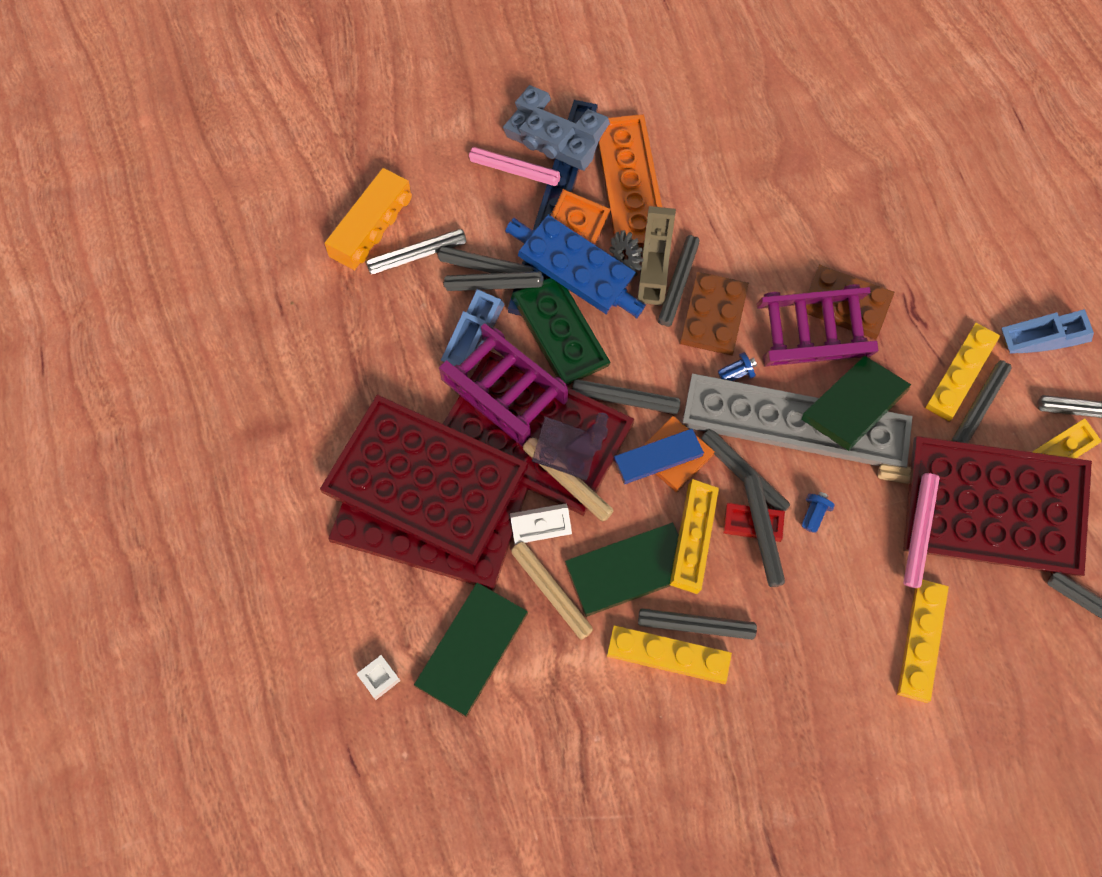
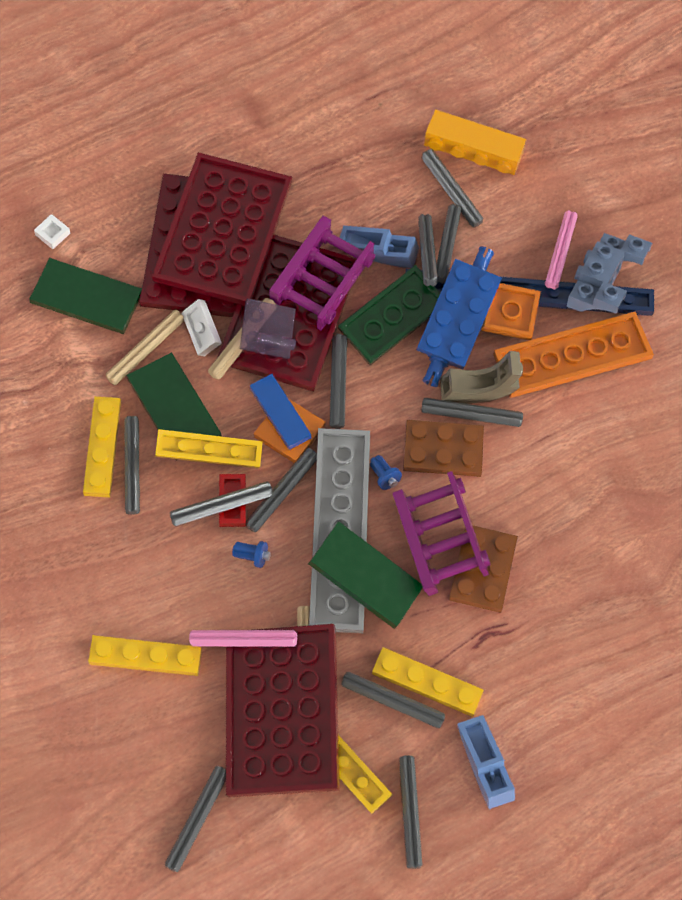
camera: 75 degrees right, 0 degrees up
dark grey gear [609,230,643,276] -> none

